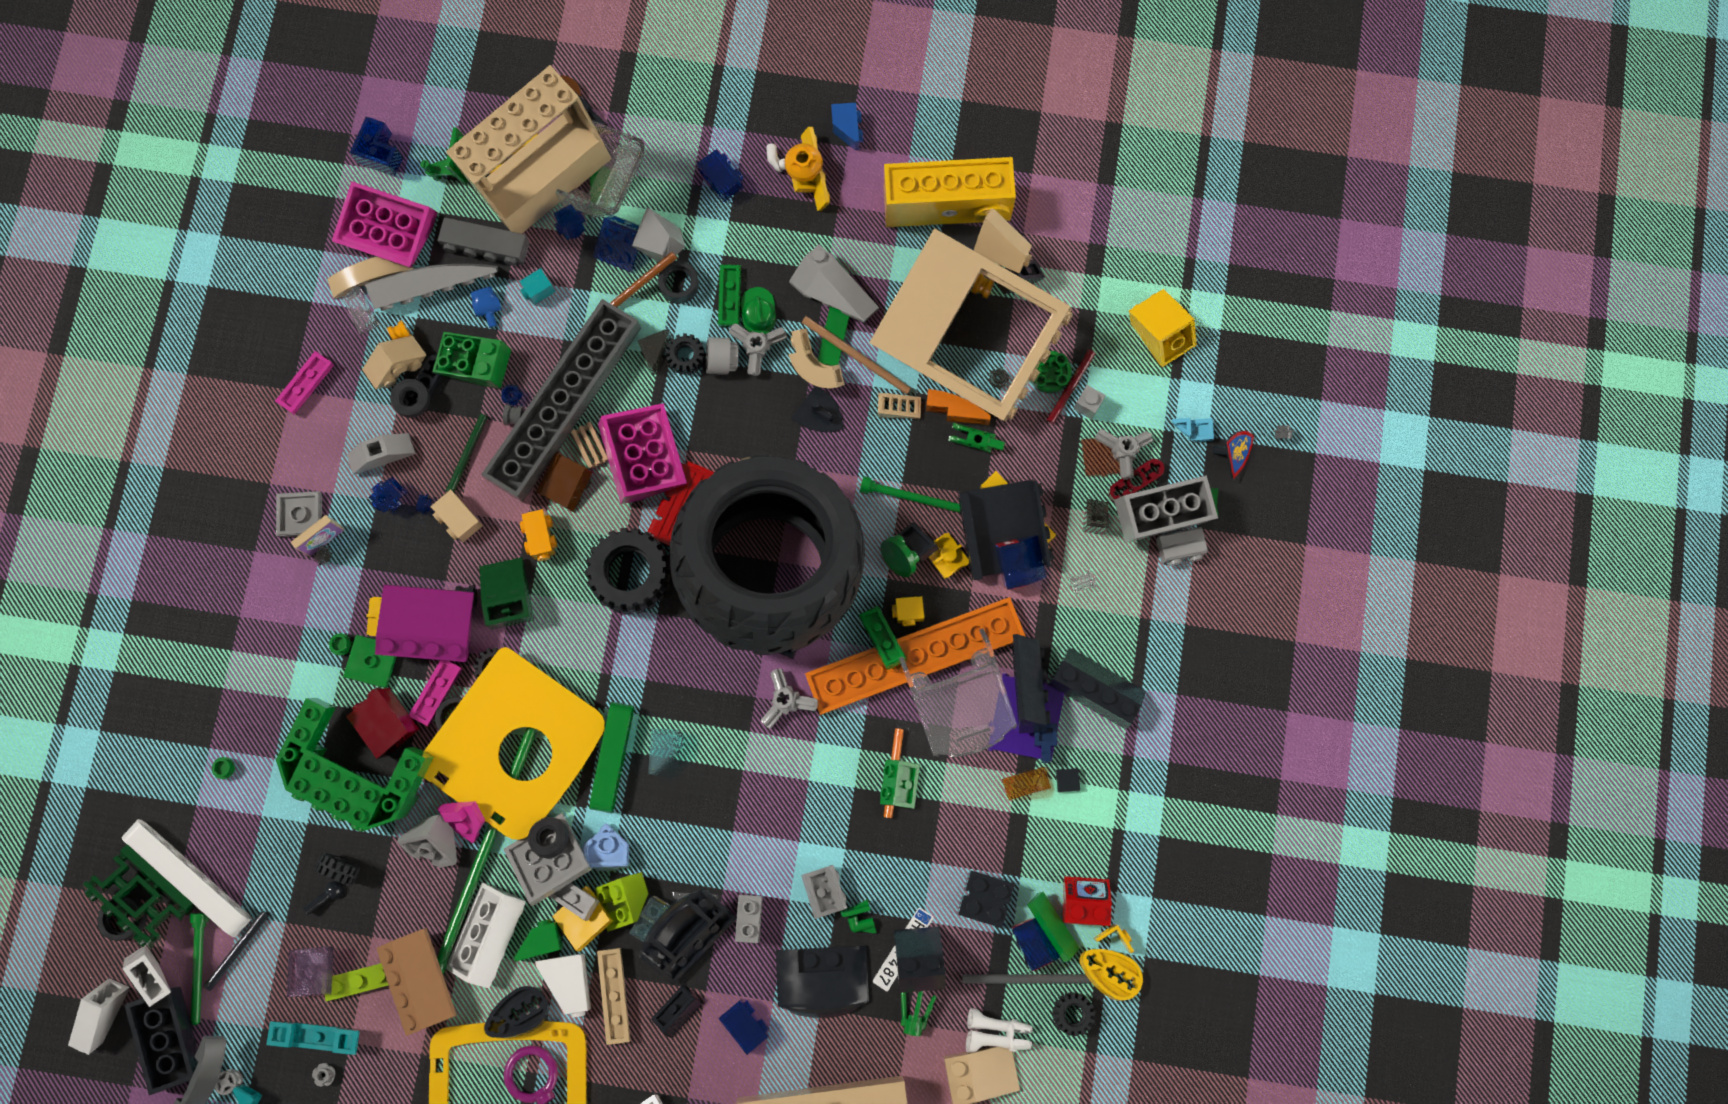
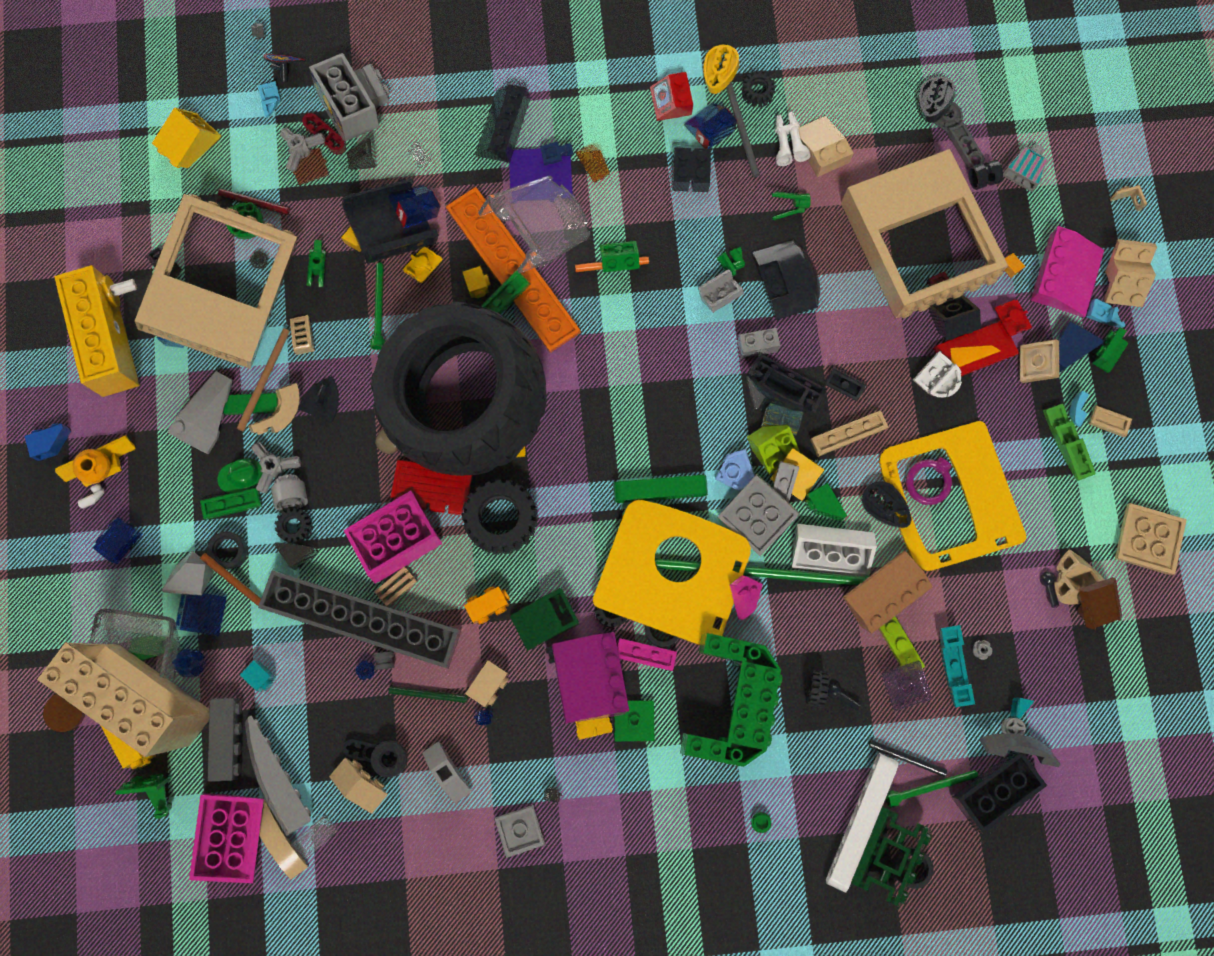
camera: 105 degrees left, 0 degrees up
white slope [68,978,129,1055] -> none
white slope [123,945,171,1007] -> none
dark pink plate [275,351,334,415] -> none
tile [291,515,344,557] -> none
green plate [329,633,352,656] -> none
dark red brick [346,687,419,759] -> none
clear blue brick [350,116,403,177] -> none
clear blue brick [368,477,408,513] -> none
light orange wheel [387,320,412,340] -> none
light grey slope [397,815,457,868] -> none
green slope [433,332,512,389] -> none
blue piece [470,287,502,328] -> none
black tyre [528,817,569,859] -> none
reddish brown slope [536,452,593,512] -> none
white slope [536,953,591,1017] -> none
clear light blue slope [649,729,684,775] -> none
clear blue brick [718,998,770,1055] -> none
light grey bush [761,668,818,729] -> none
white sticker [873,908,934,991] -> none
green tile [880,535,919,578] -> none
black slope [894,927,946,993] -> none
black tile [897,522,939,562] -> none
orange slope [926,389,991,425] -> none
tan slope [973,208,1032,273] -> none
black slope [1012,634,1050,734] -> none
green tile [1027,891,1080,962] -> none
black tile [1055,768,1080,792] -> none
light grey brick [1073,385,1106,420] -> none
yellow bracket [1093,924,1134,954] -> none

